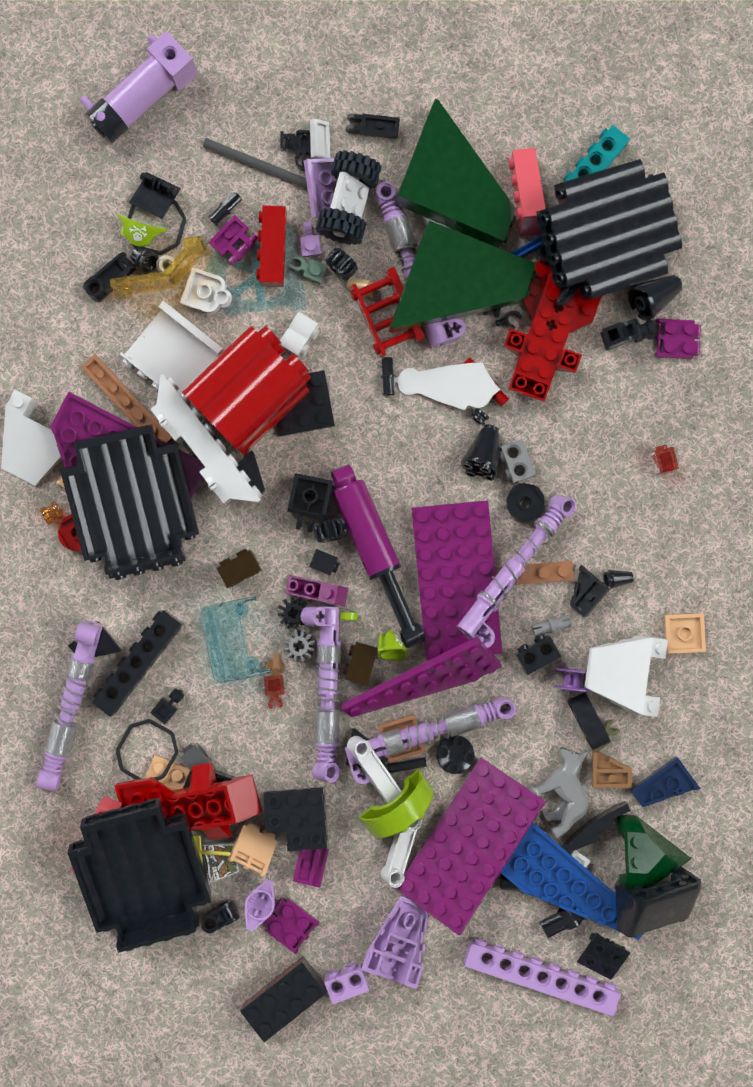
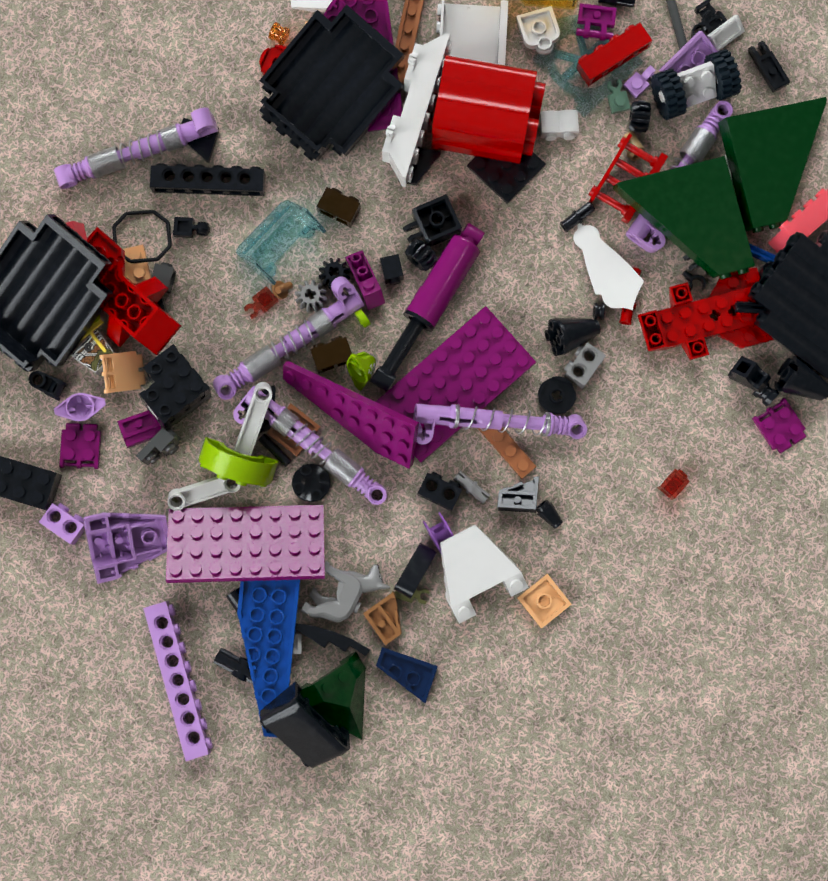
camera: 55 degrees right, 5 degrees down
black hinge [577,932,630,980] -> none
none -> dark grey plate [136,428,181,465]

